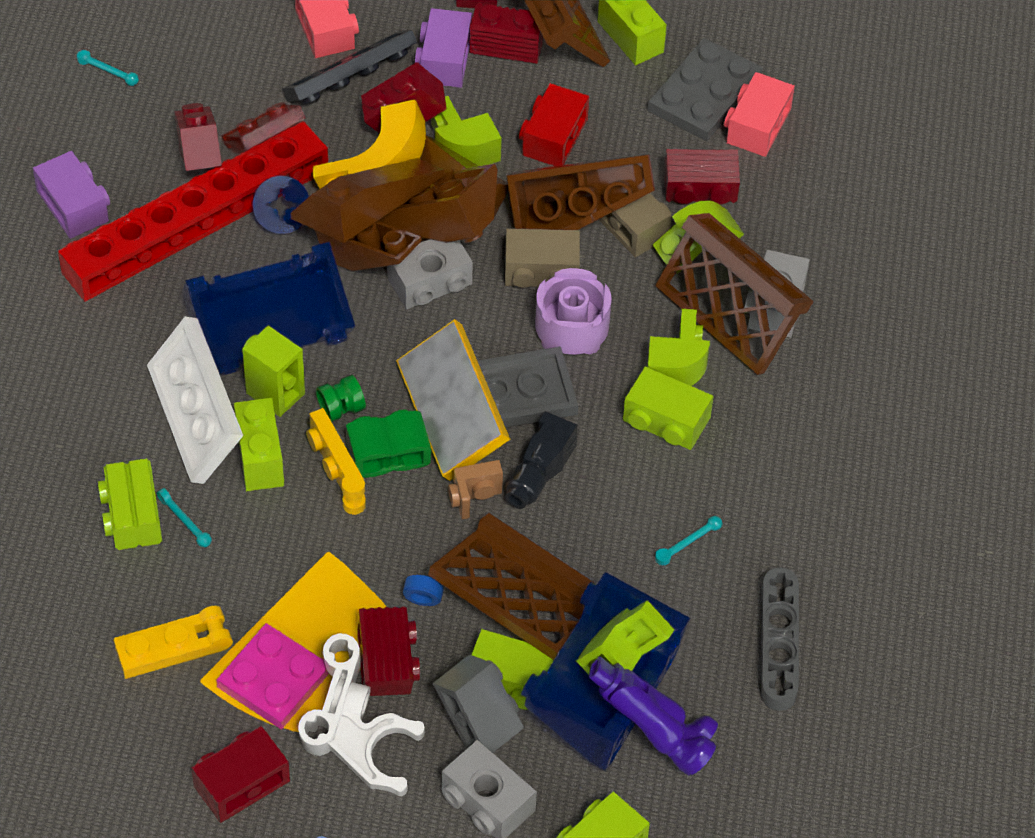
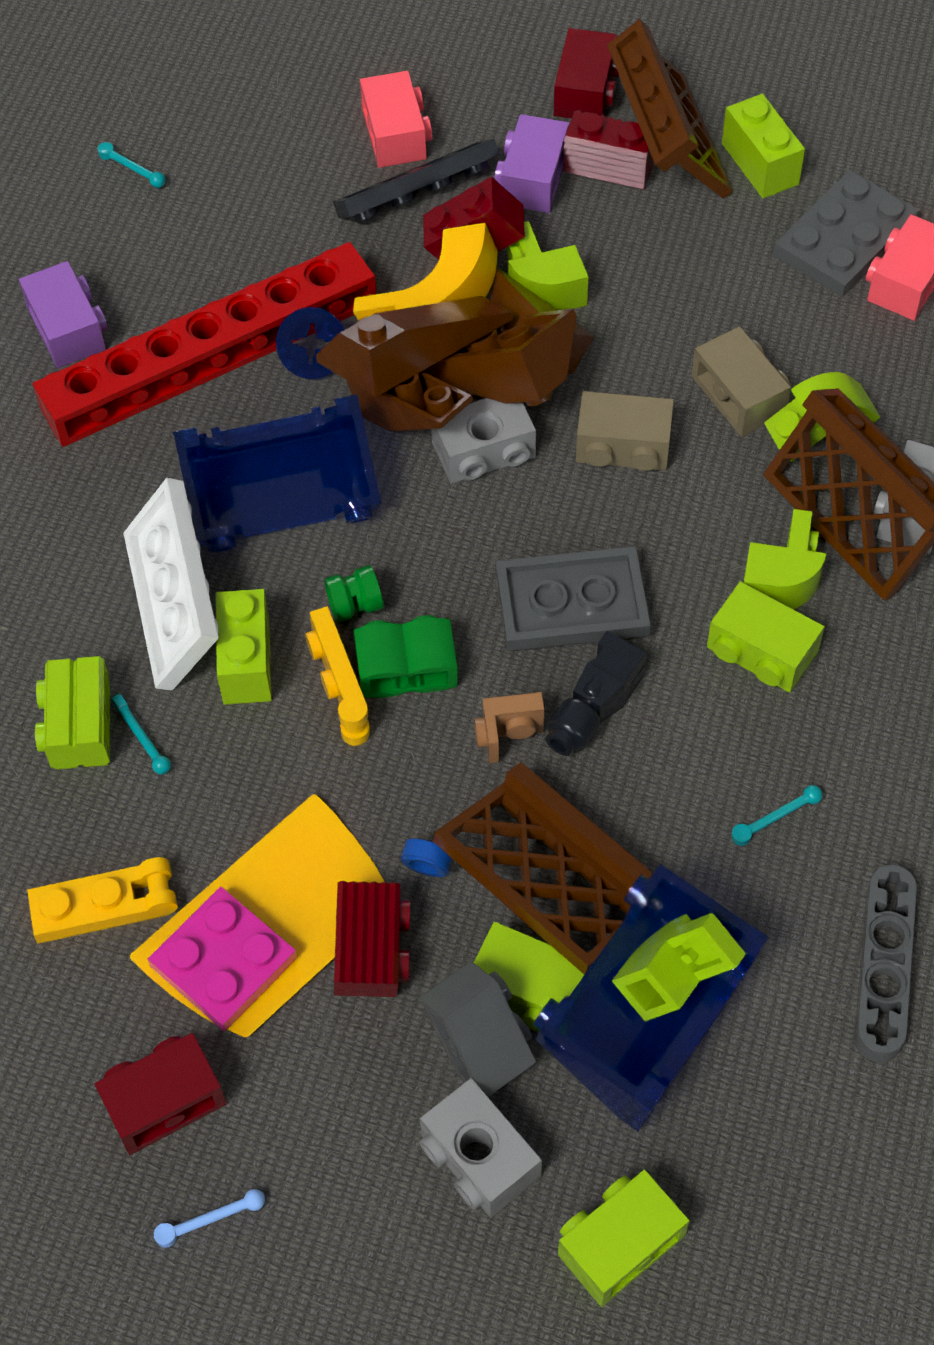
camera: 10 degrees right, 5 degrees up
dark red brick [174,103,222,171] -> none
clear red plate [221,102,306,150] -> none
lime brick [242,325,305,417] -> none
white piece [298,633,425,797] -> none
flat silver tile [396,319,511,481] -> none
reddish brown wedge [507,154,655,230] -> none
red brick [519,83,589,166] -> none
lavender brick [535,268,611,355] -> none
dark purple piece [589,657,718,776] -> none
dark red brick [664,149,740,204] -> none

